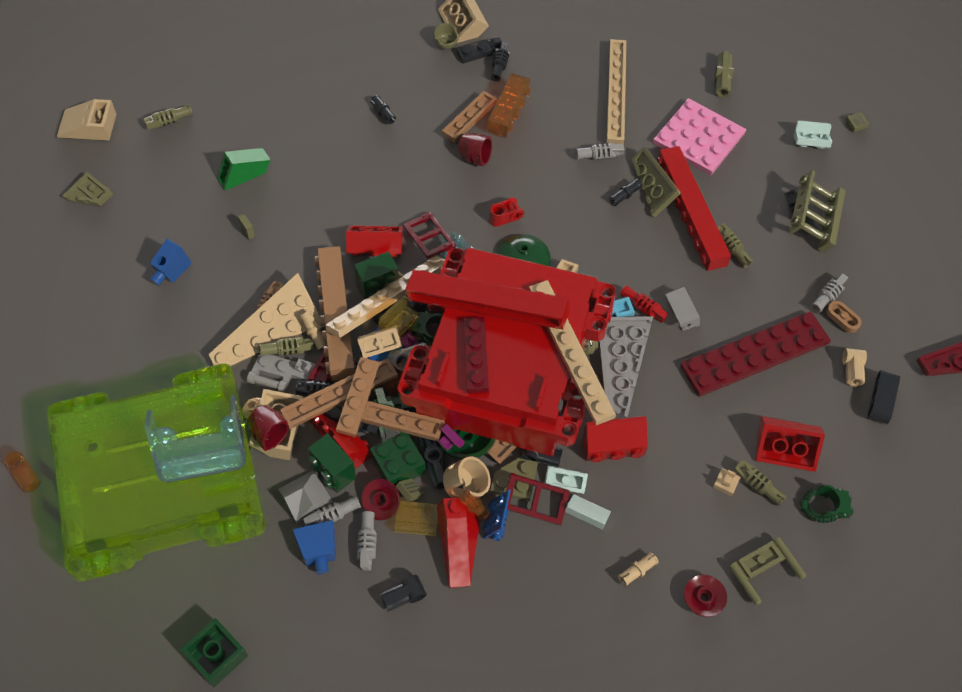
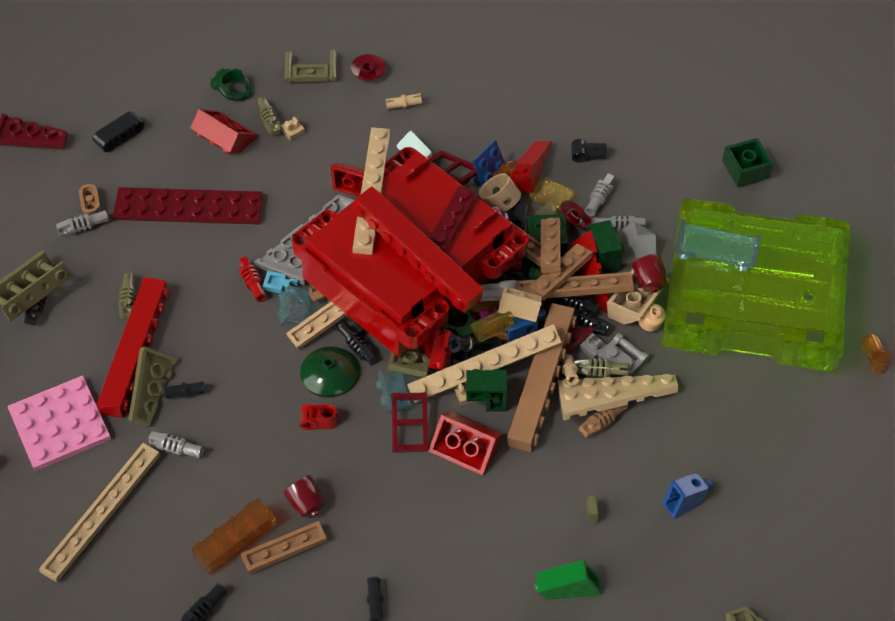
camera: 150 degrees left, 5 degrees down
blue torso [293,520,336,574] -> none
light grey hinge [665,287,700,331] -> none
tan piece [842,348,867,387] -> none
none -> medium nougat plate [541,217,561,273]

